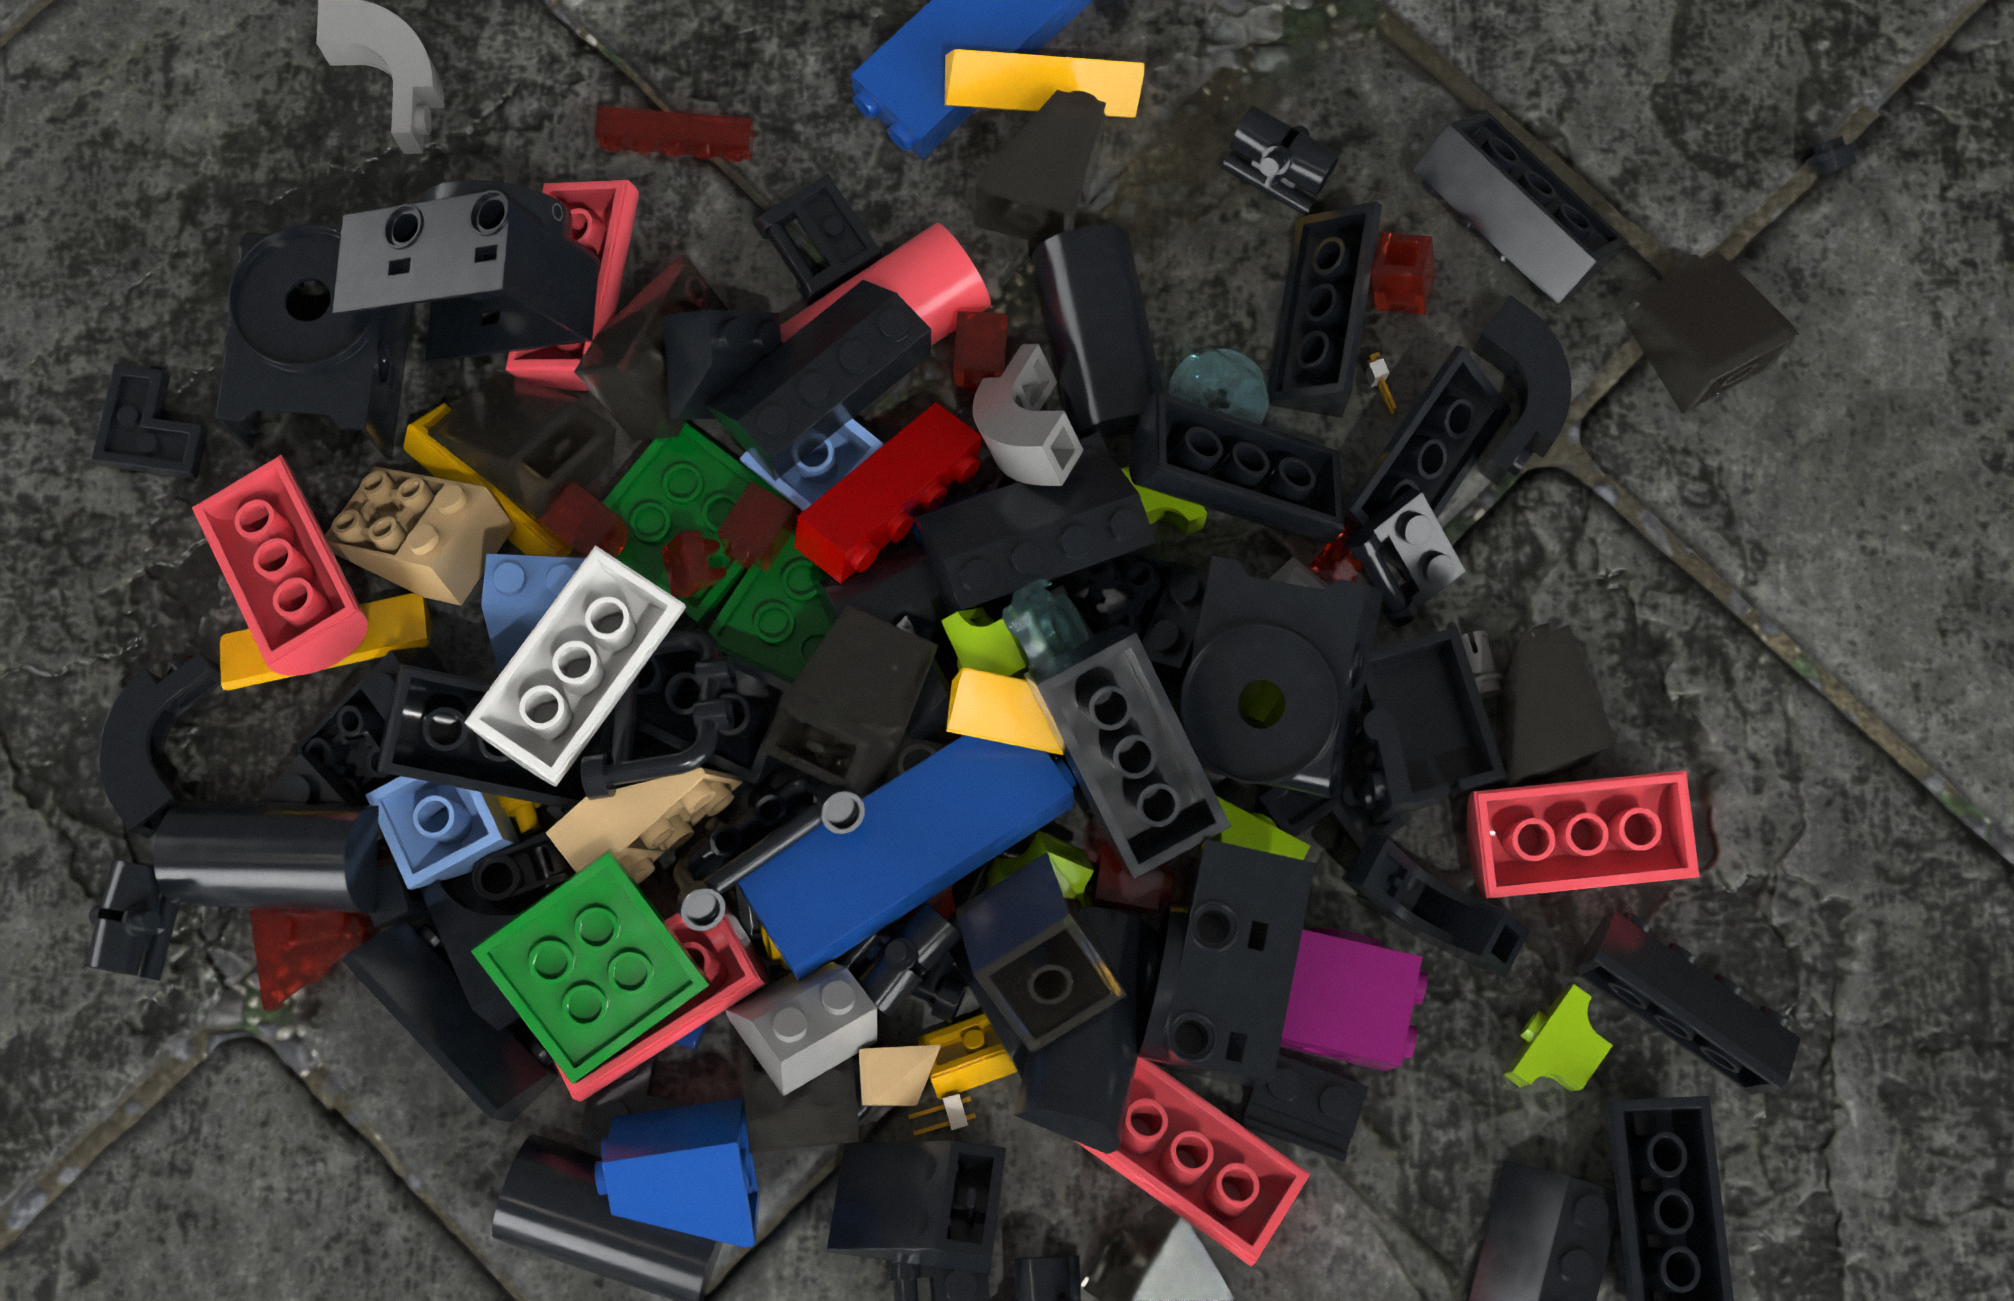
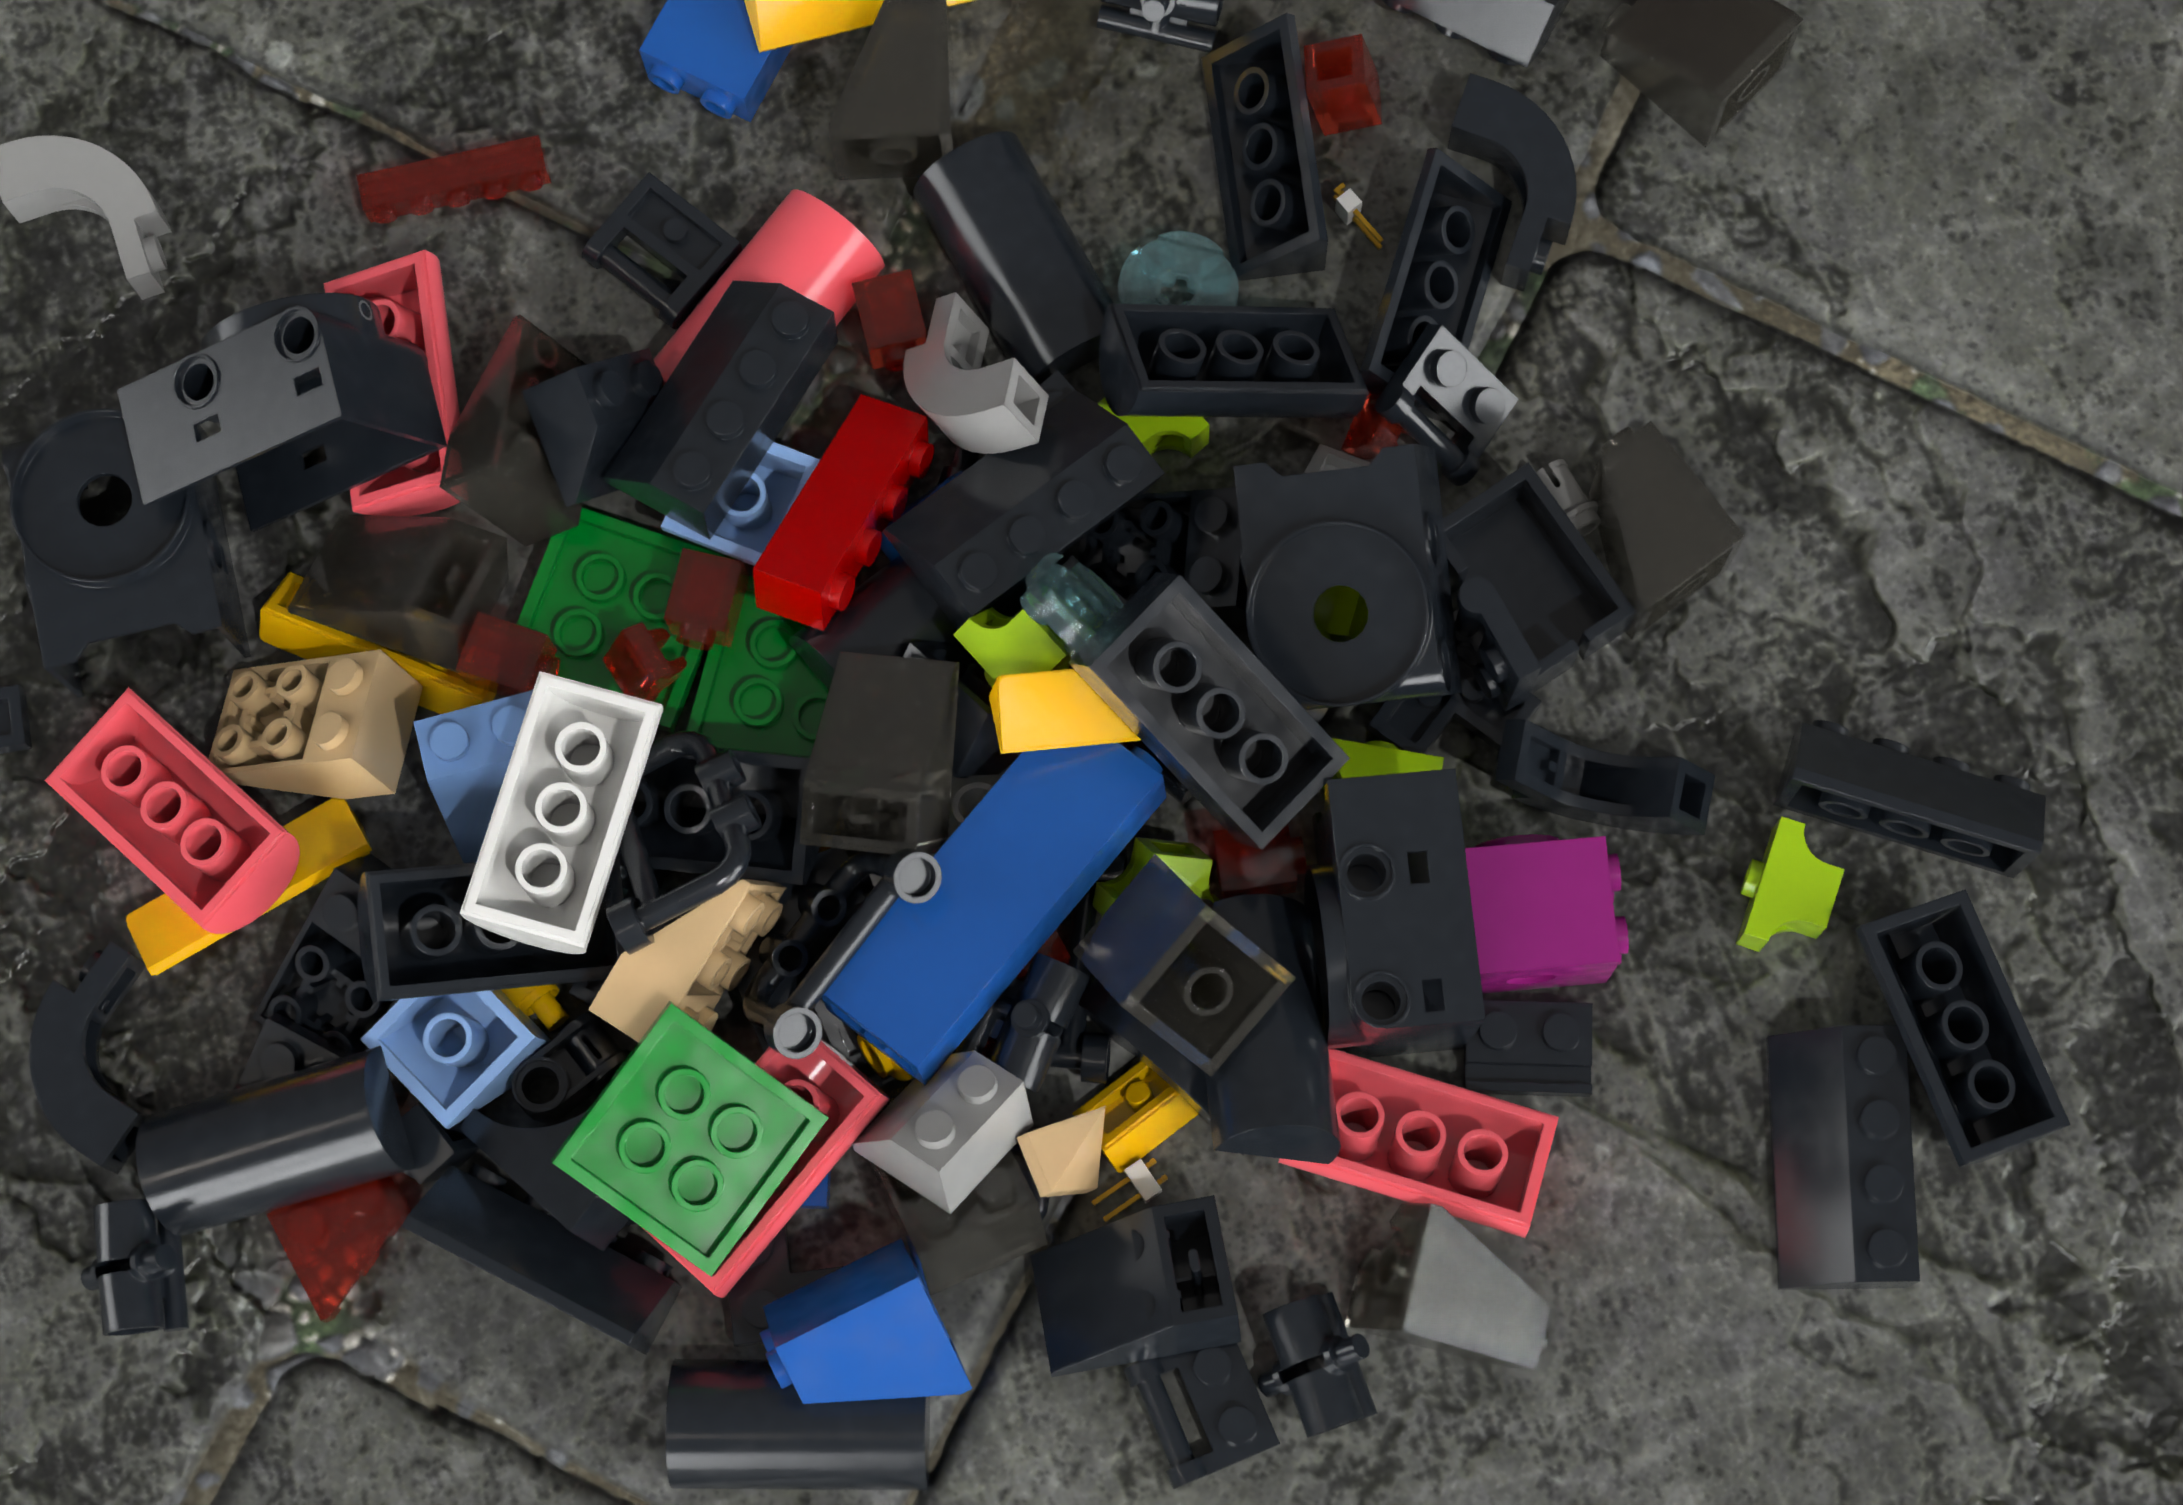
camera: 15 degrees left, 0 degrees up
coral brick [1467,770,1700,899] -> none

